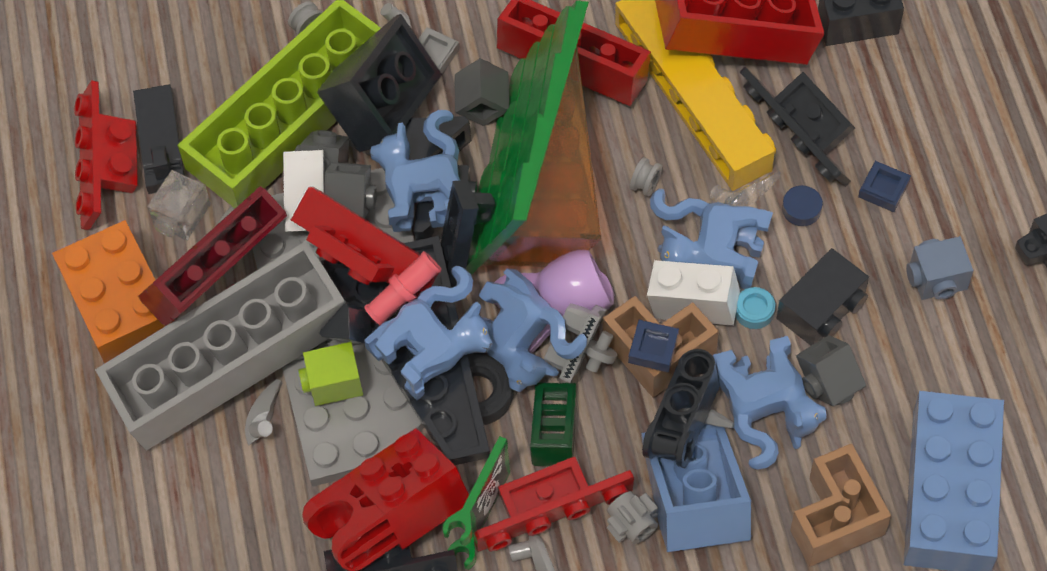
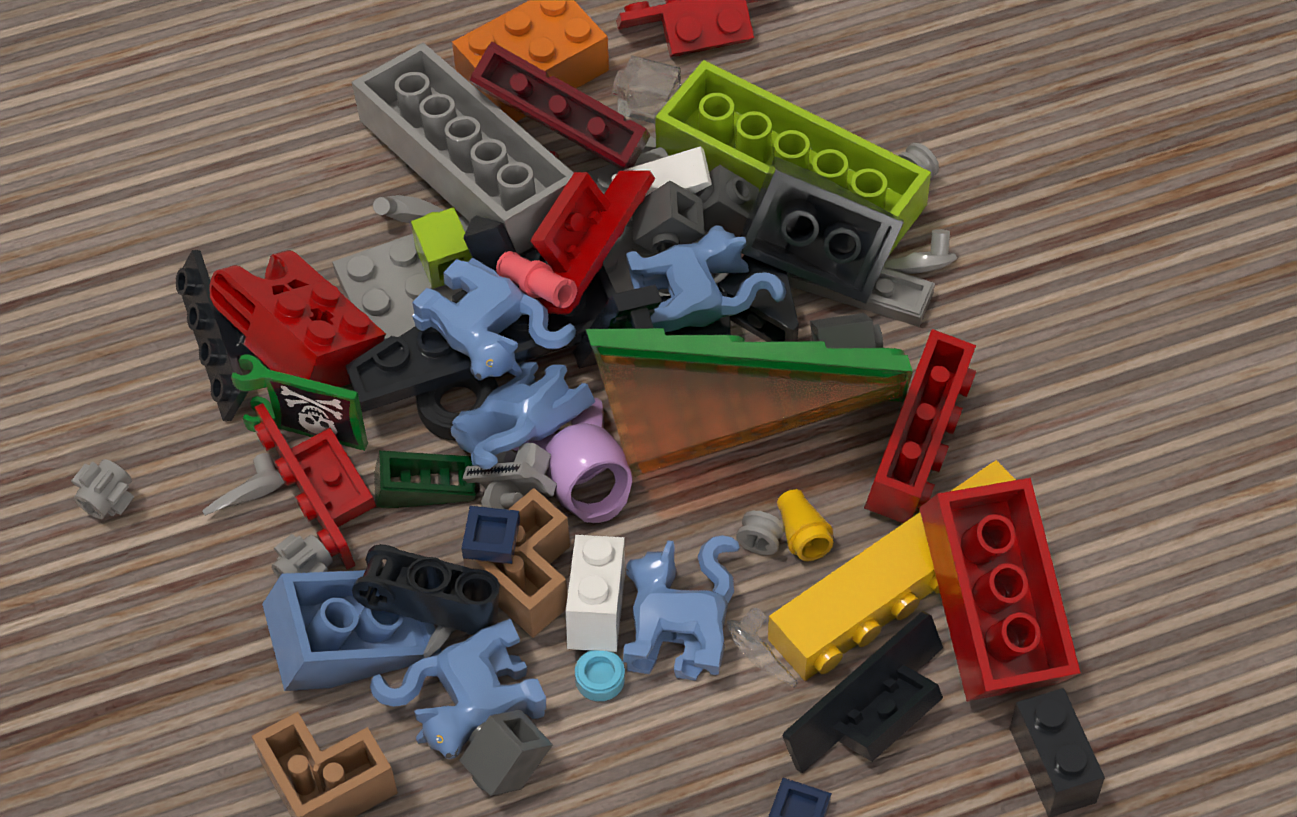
camera: 80 degrees right, 5 degrees down
black hinge [133,84,187,194] -> none
black brick [776,248,869,346] -> none
dark blue tile [782,185,823,226] -> none
none -> yellow cone [777,489,834,561]

